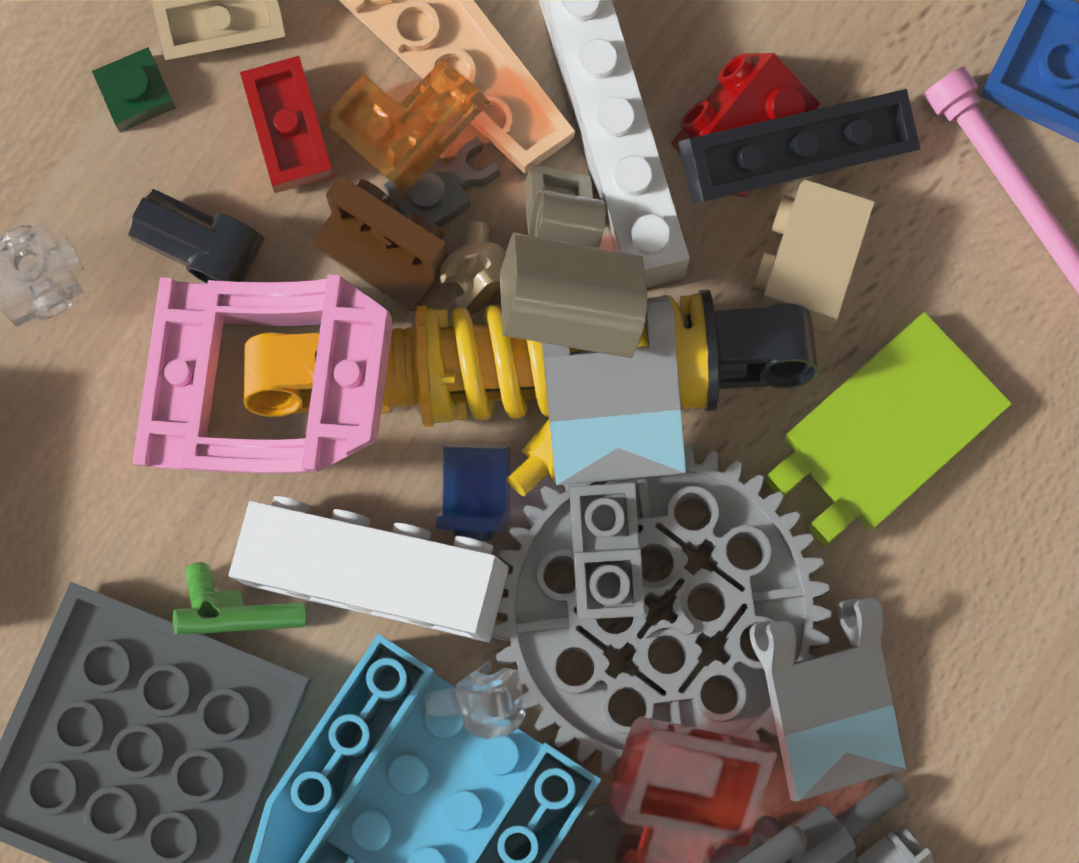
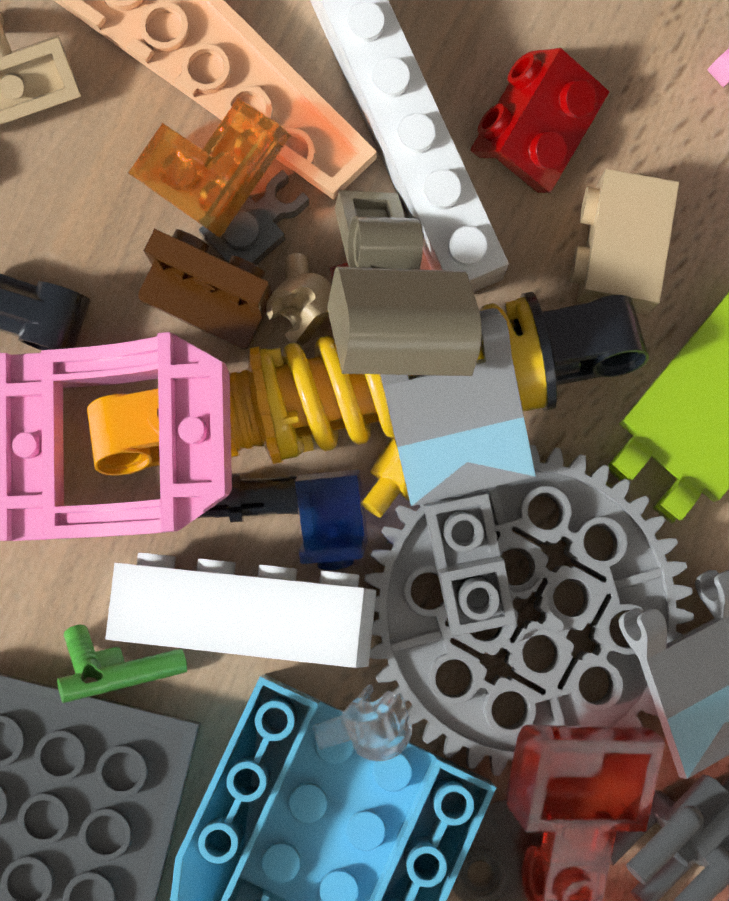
camera: 10 degrees left, 5 degrees up
red plate [240,56,334,193] -> none
black plate [678,89,921,204] -> none
none -> black pin [198,473,299,523]

